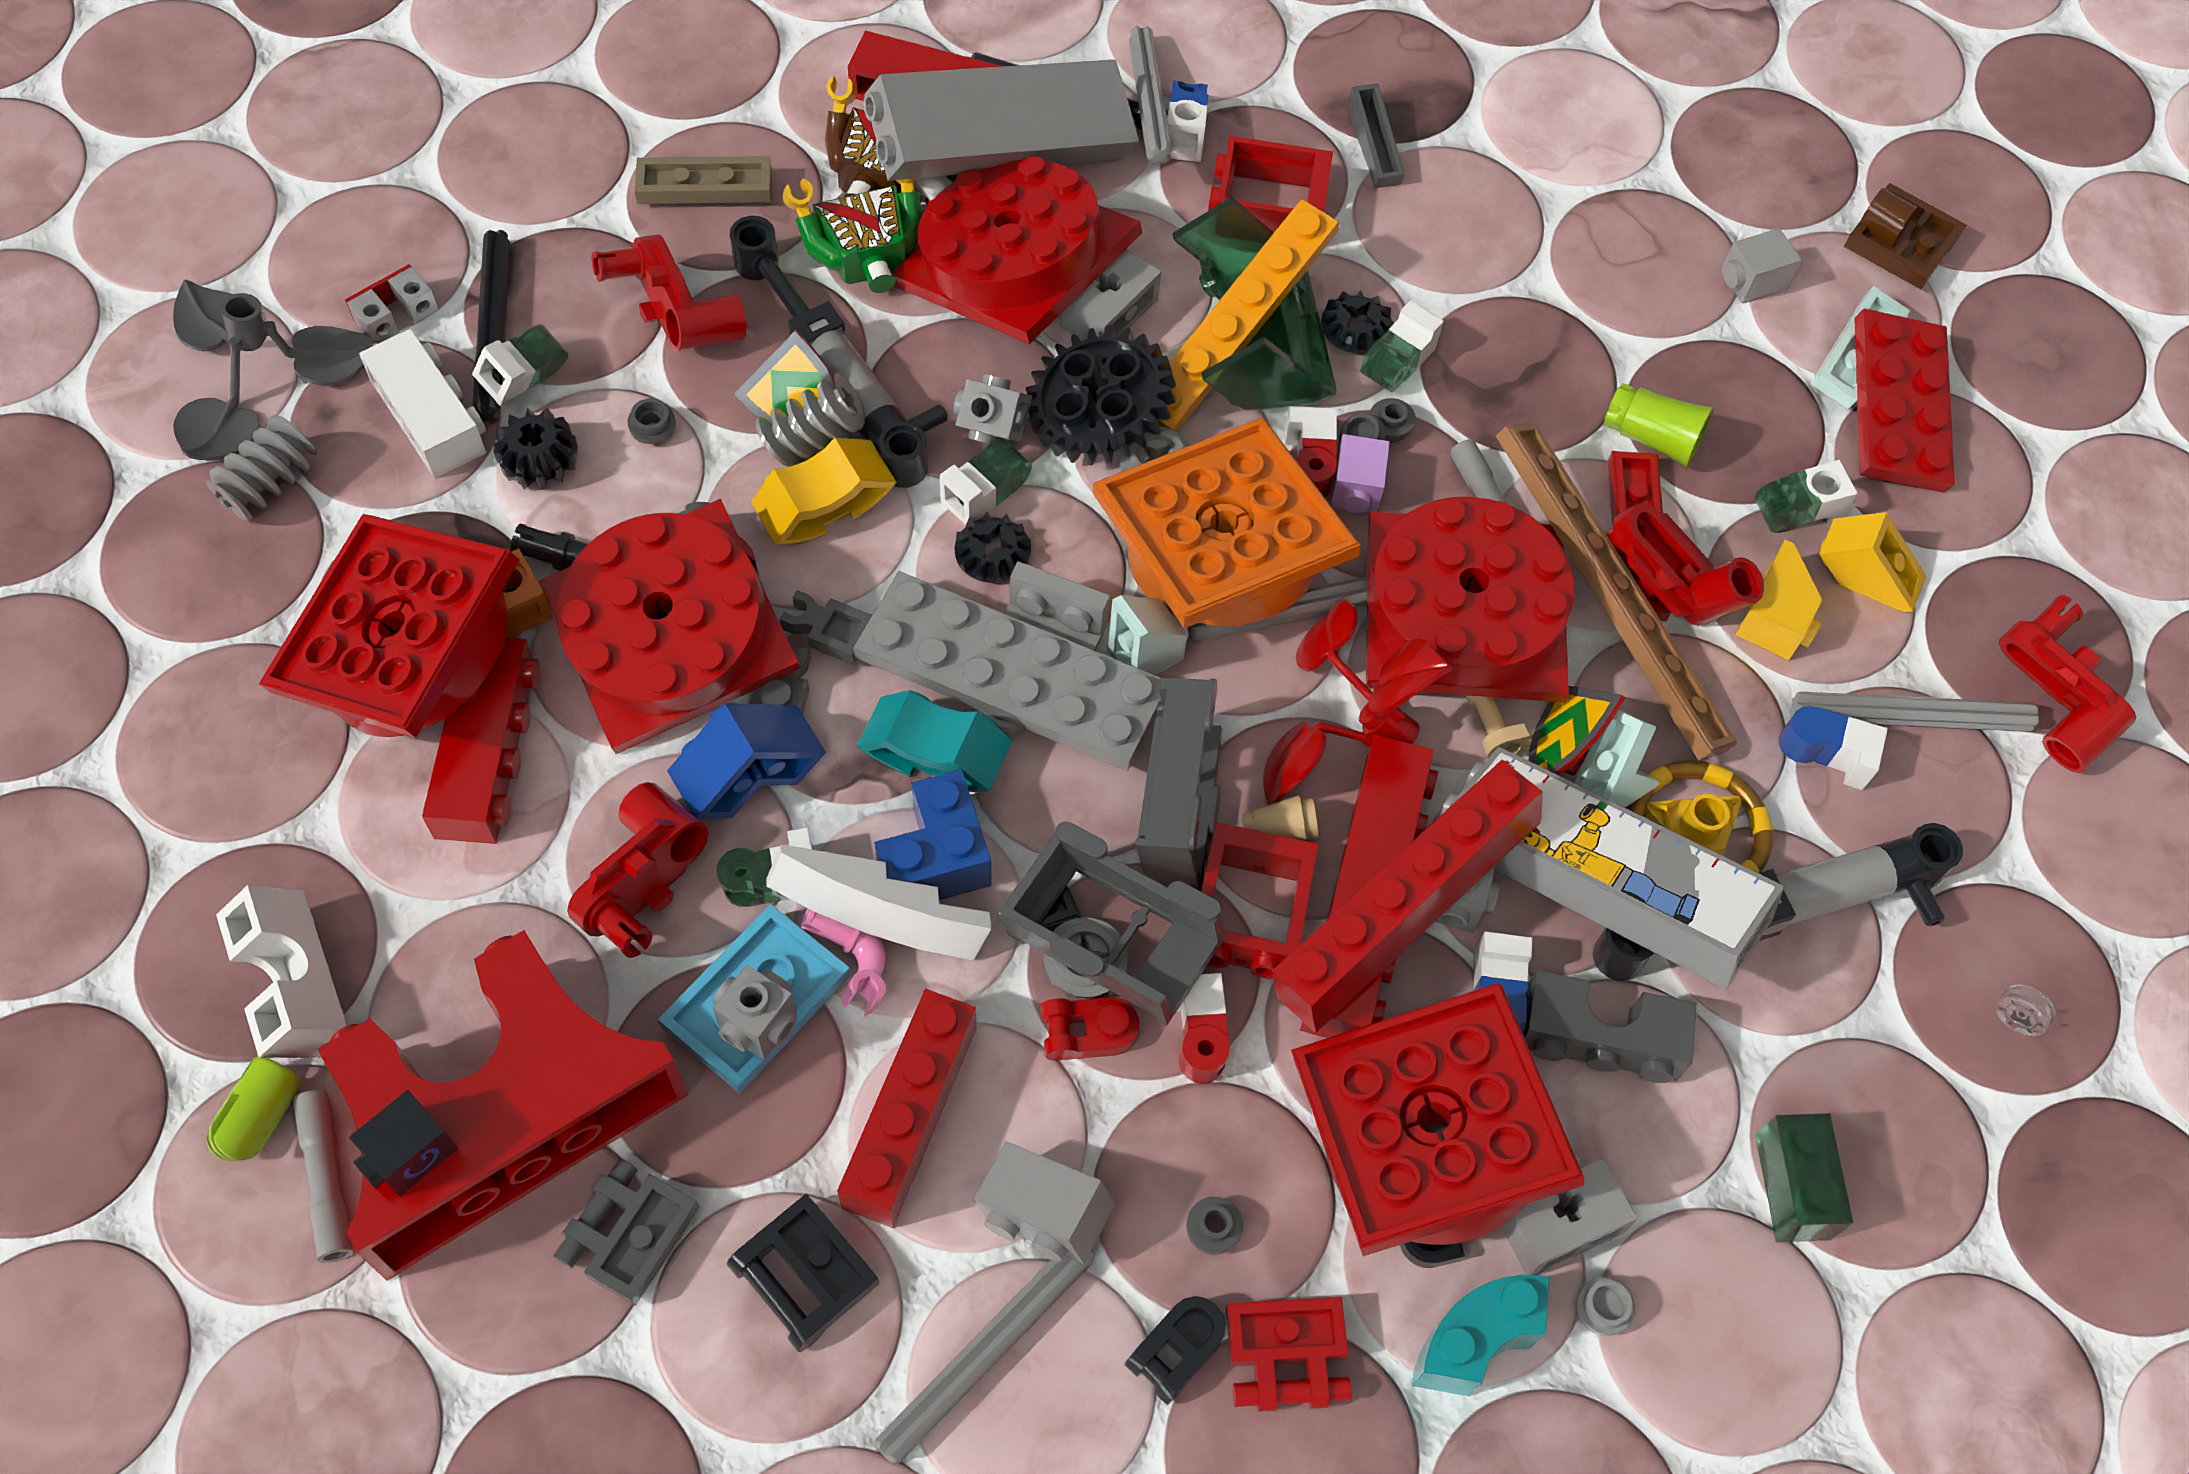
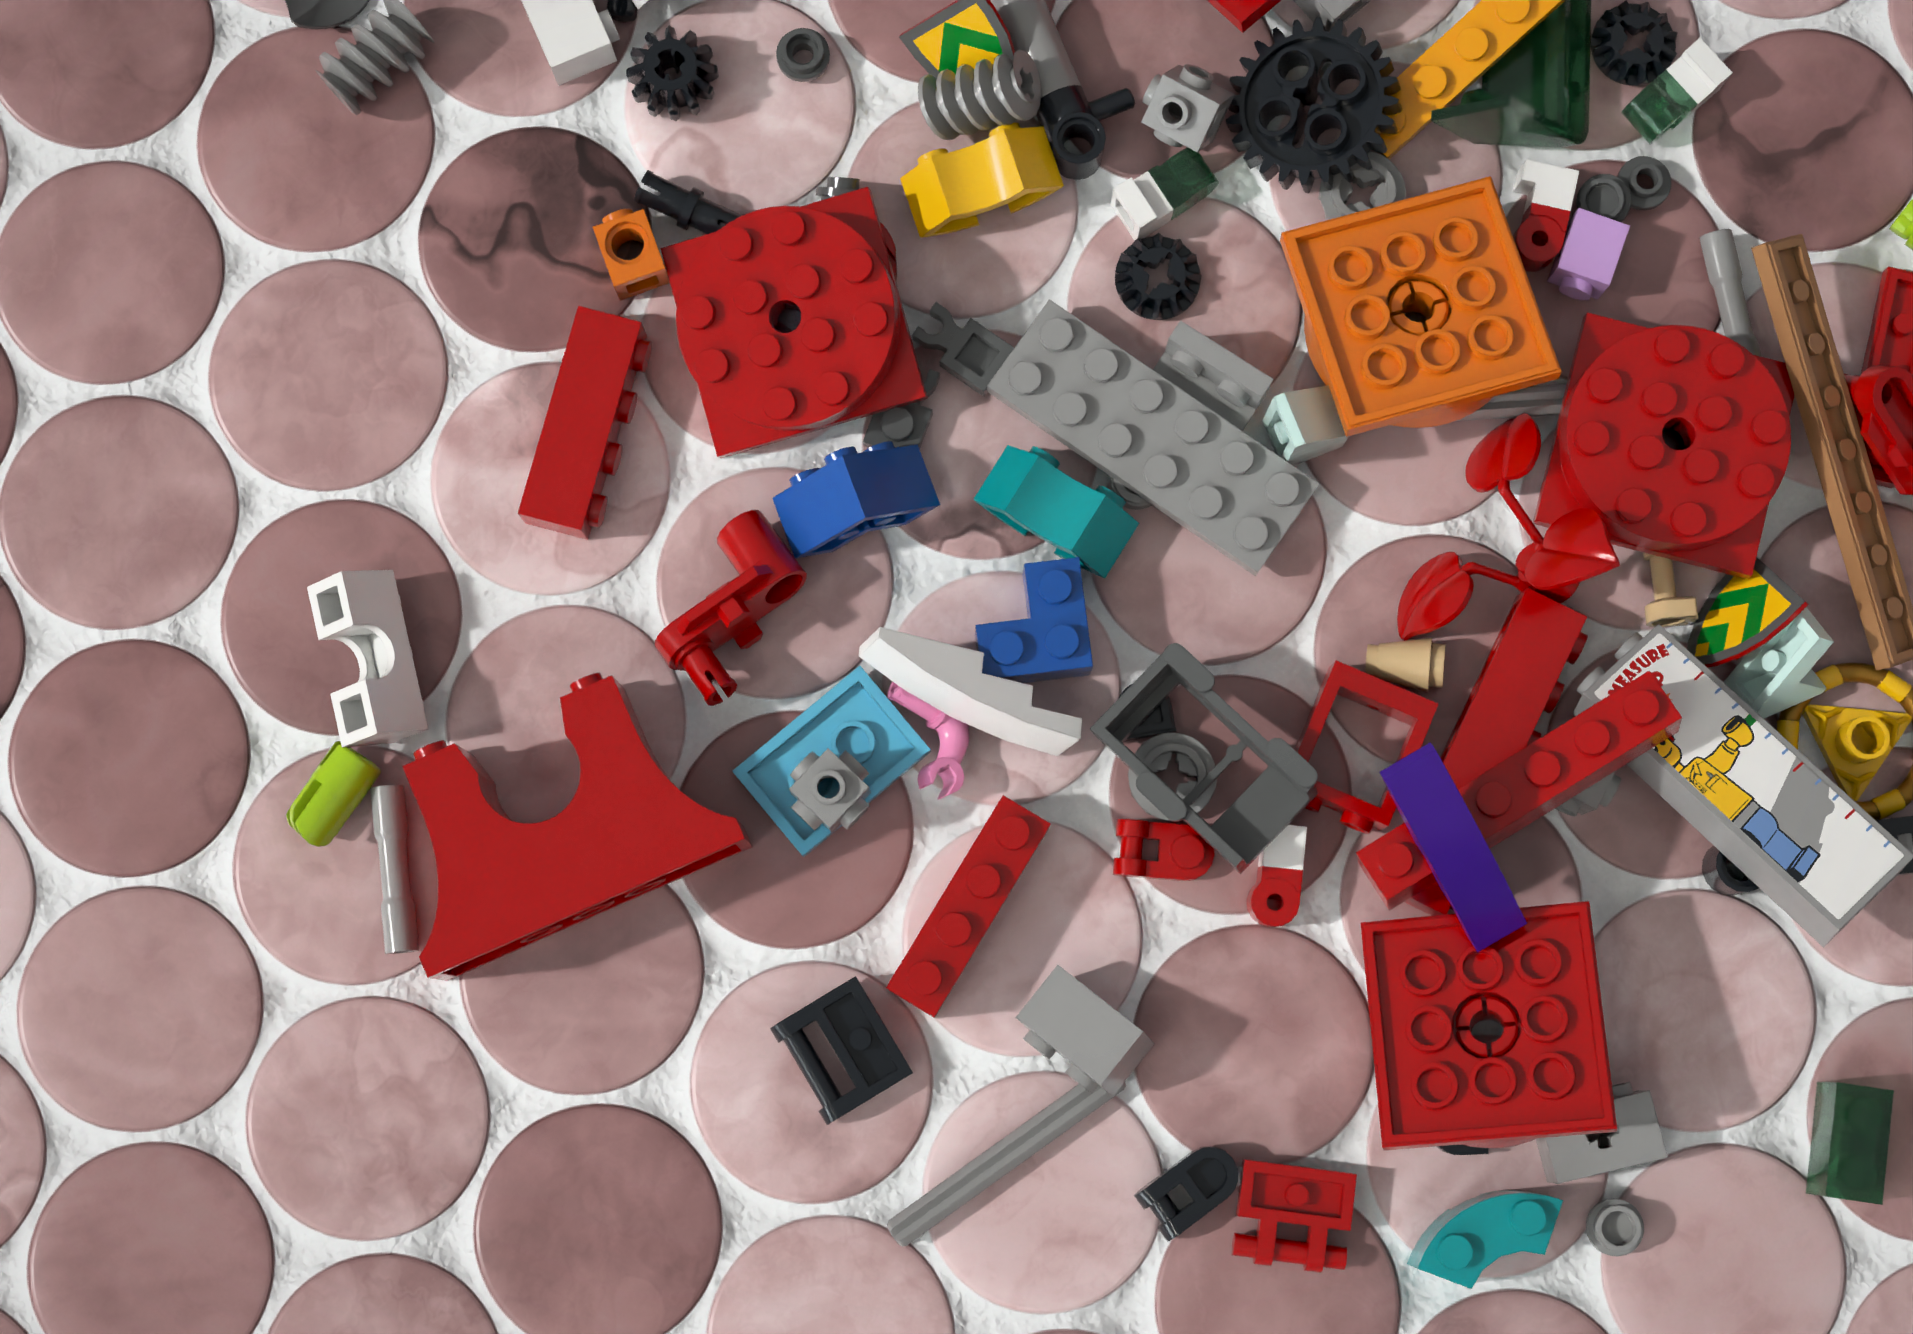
camera: 15 degrees right, 20 degrees up
red piece [259,513,520,738] -> none
black brick [348,1089,458,1197] -> none
dark grey plate [553,1158,700,1306] -> none
clear green leg [716,827,814,907] -> none
dark grey piece [1136,678,1222,892] -> none
dark grey plate [1186,1197,1243,1255] -> none
white leg [1474,932,1532,1034] -> none
dark grey arch [1523,970,1697,1083] -> none
none -> dark purple slope [1379,742,1527,952]

